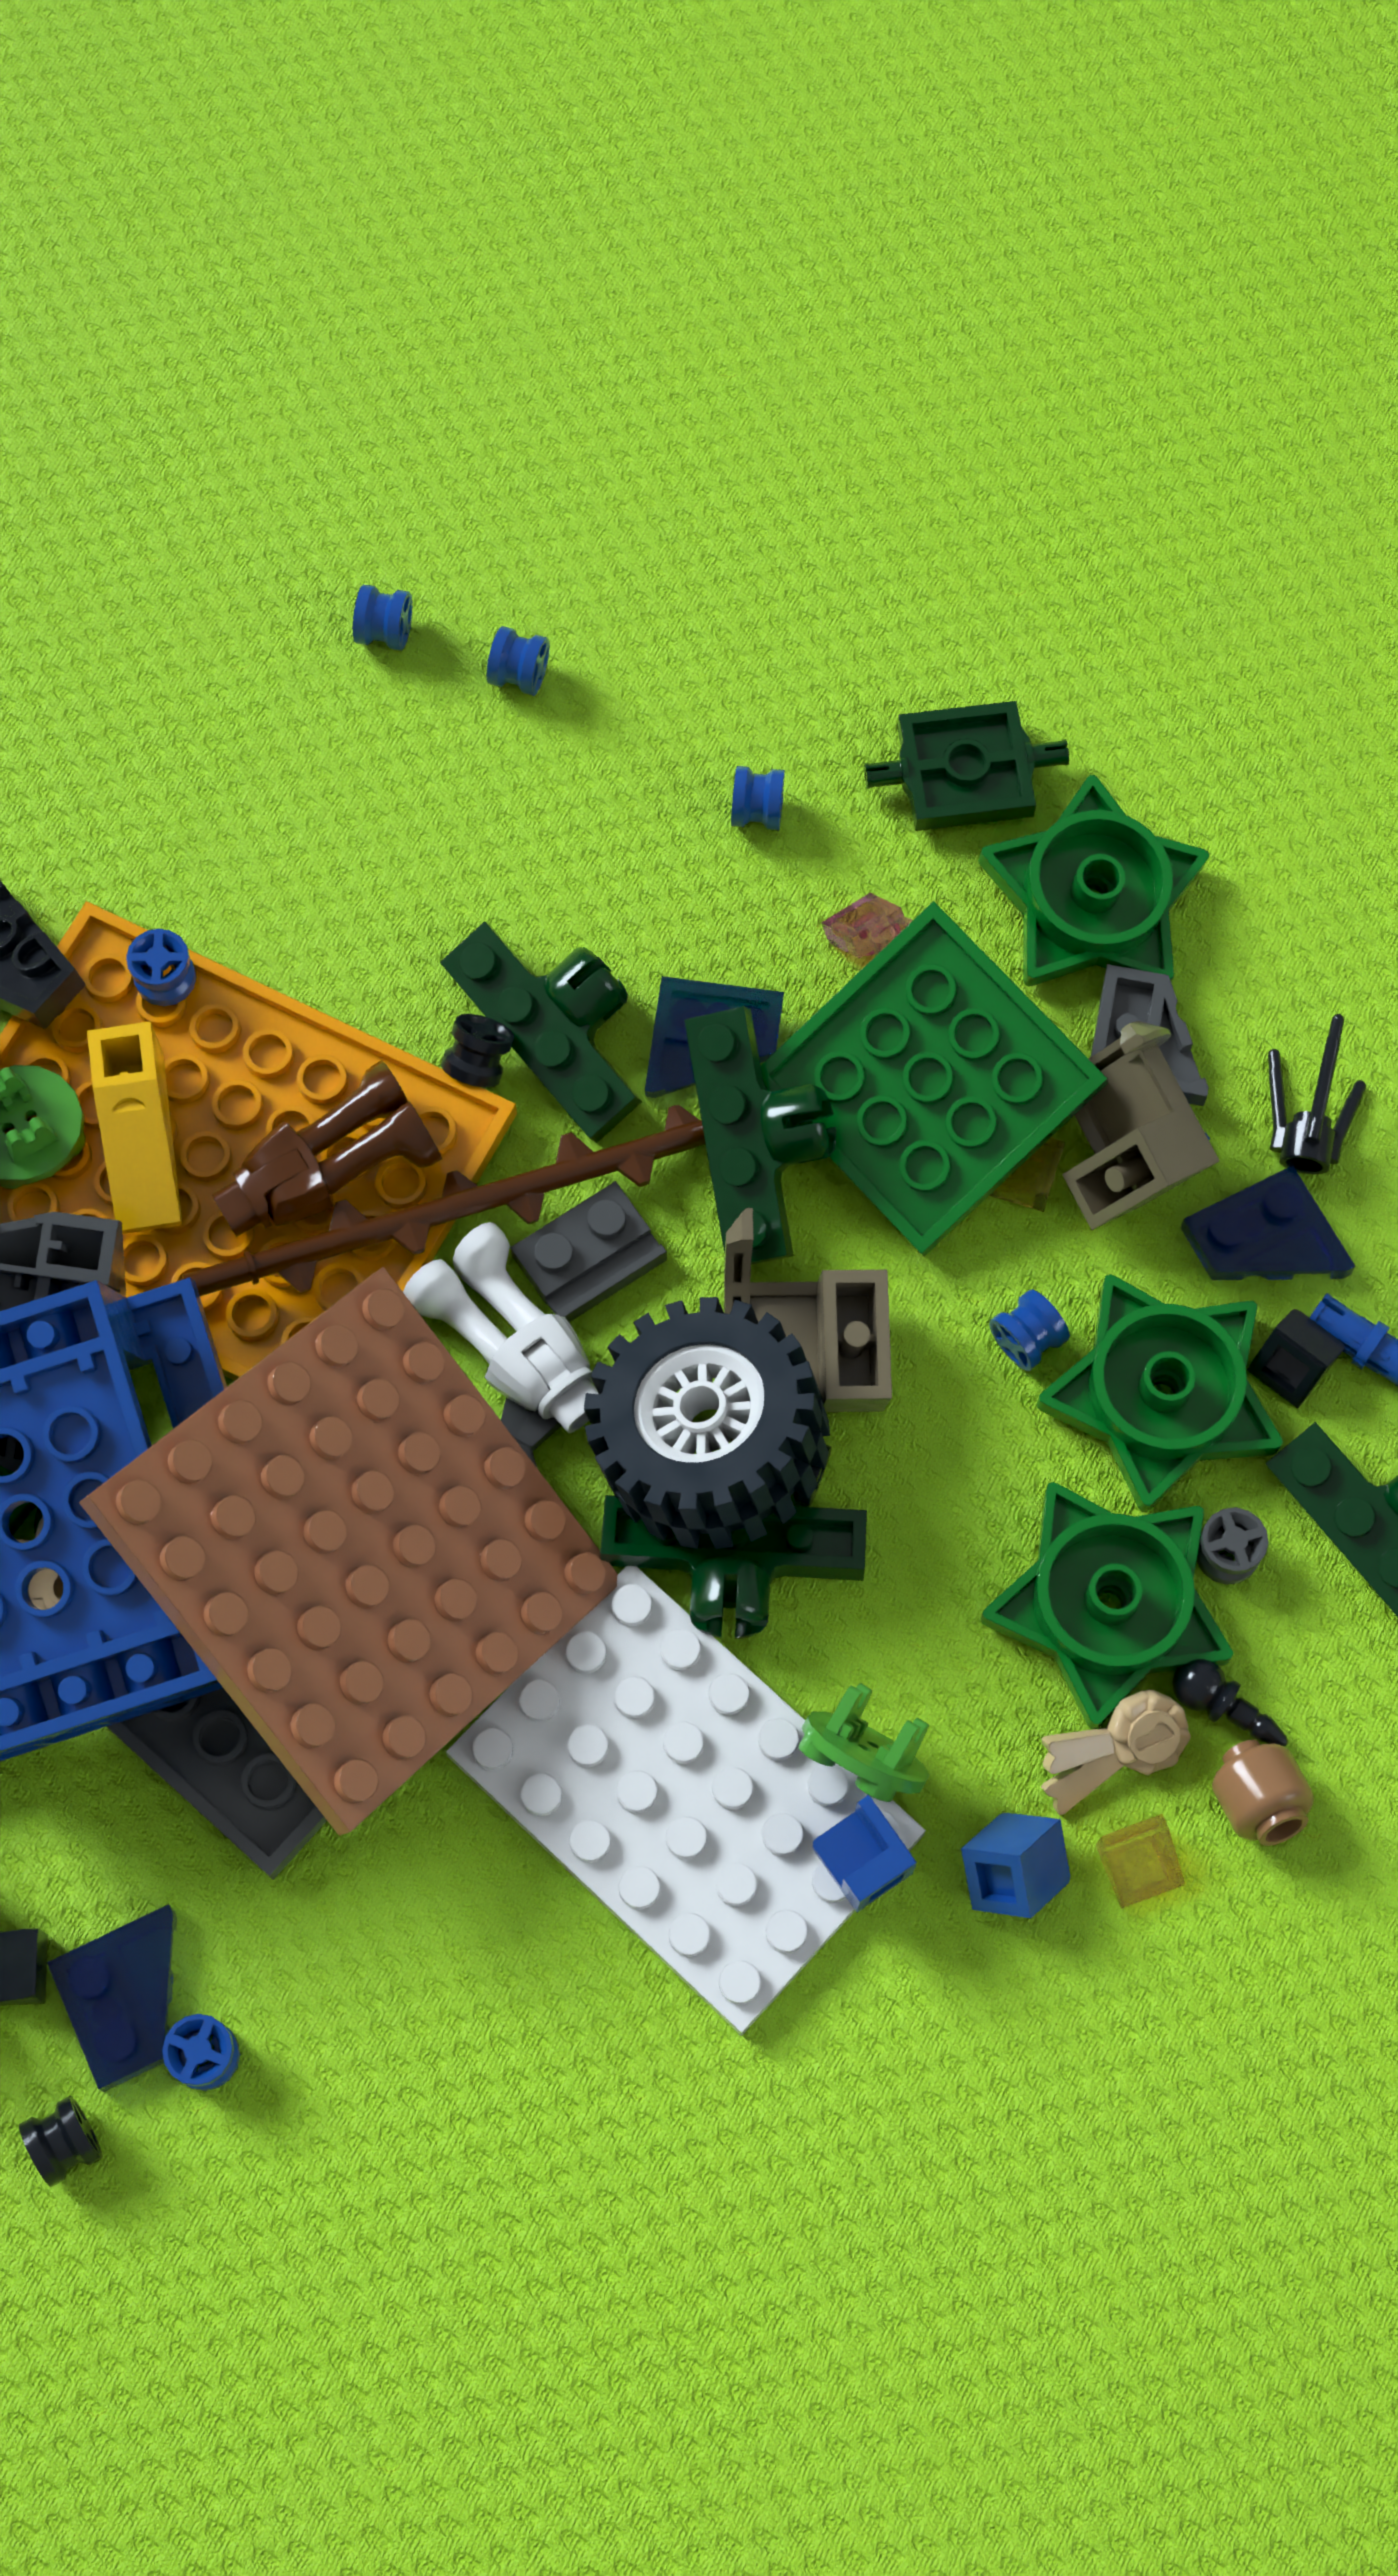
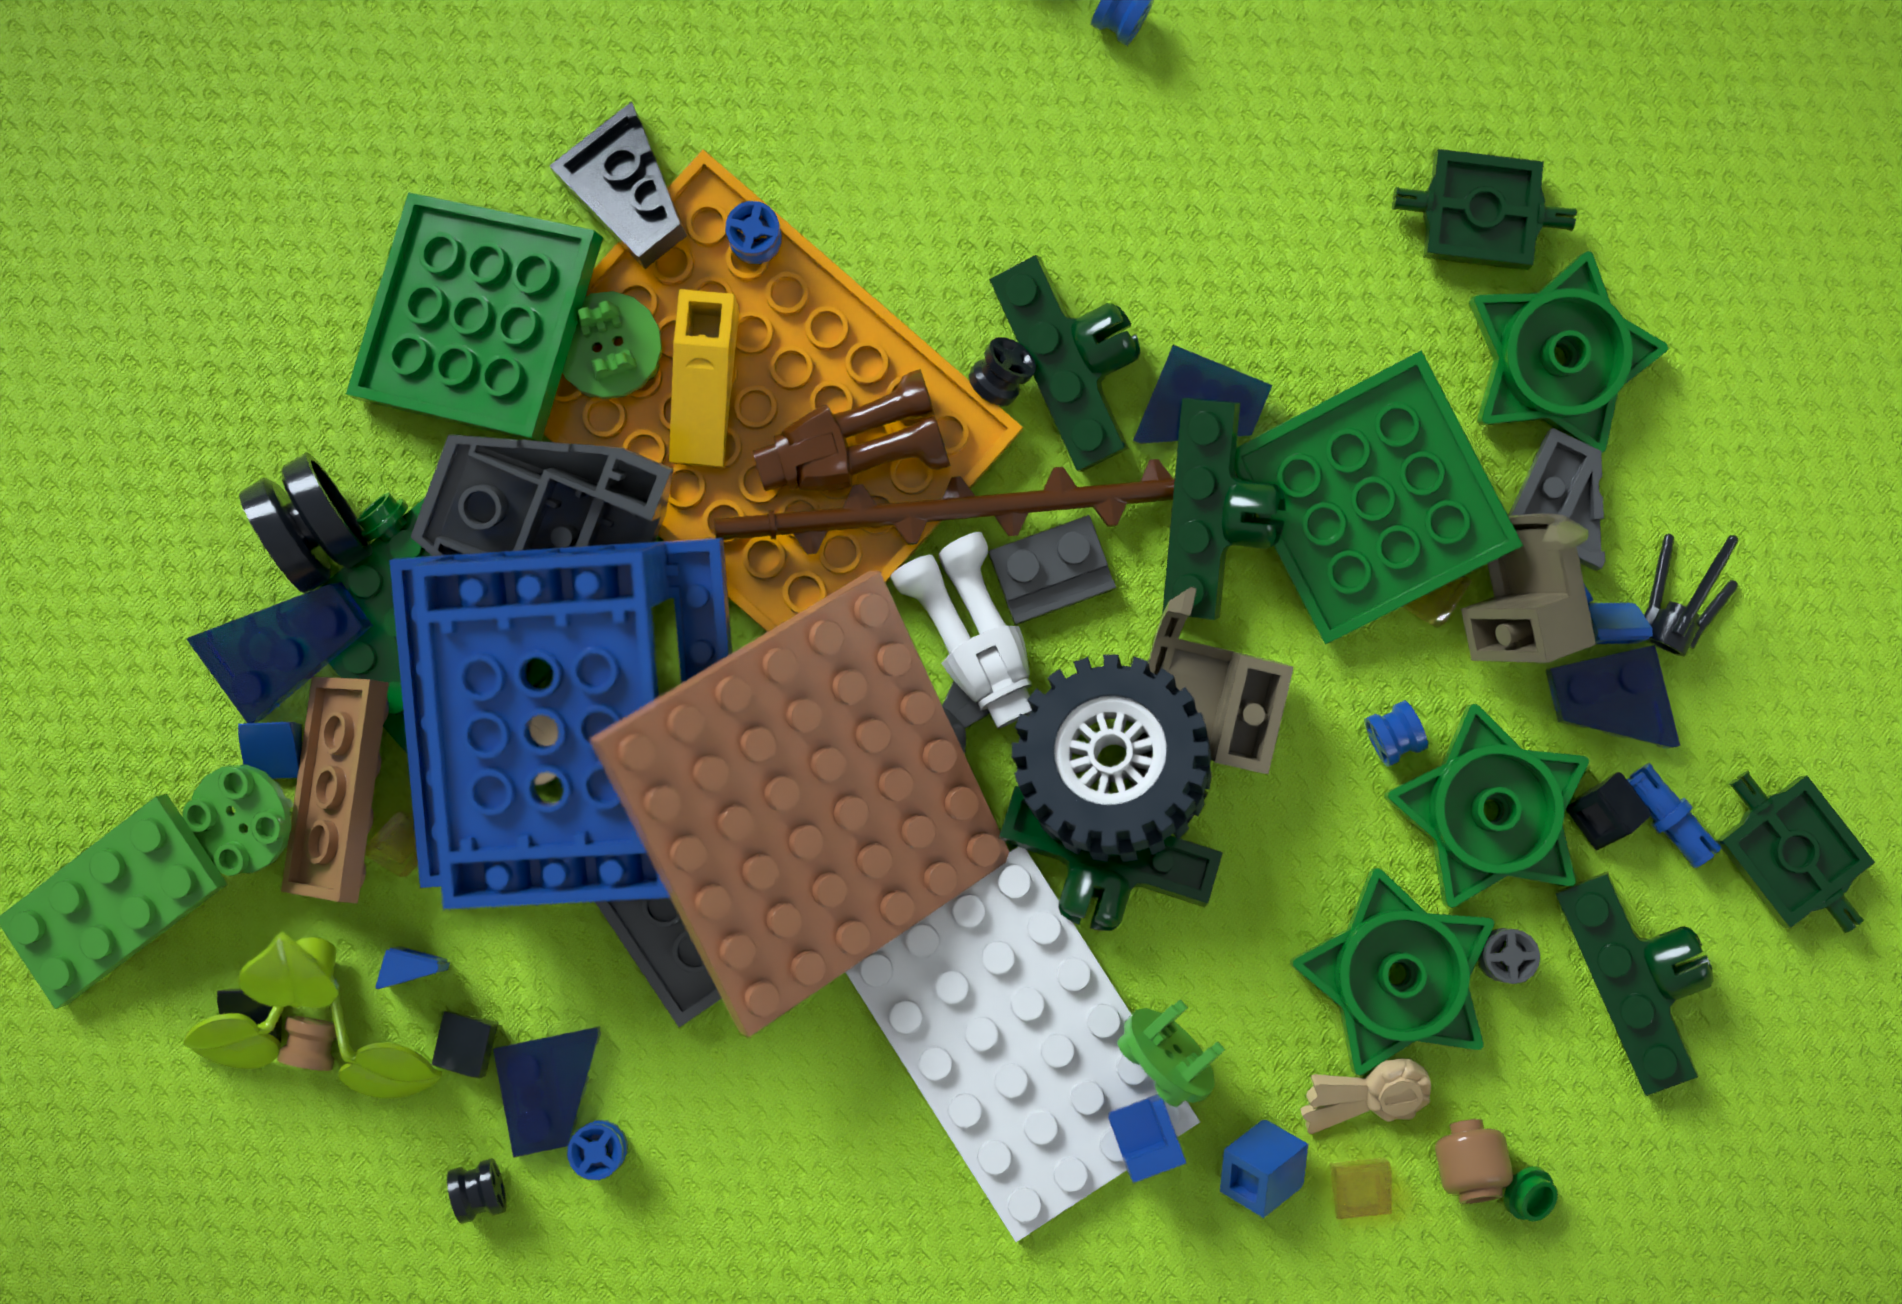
camera: 10 degrees right, 15 degrees up
blue wheel [731,766,785,831] -> none
plate [821,893,913,958] -> none
black bar [1172,1659,1288,1747] -> none
none -> green plate [1504,1166,1558,1222]
none -> blue slope [1588,603,1653,644]

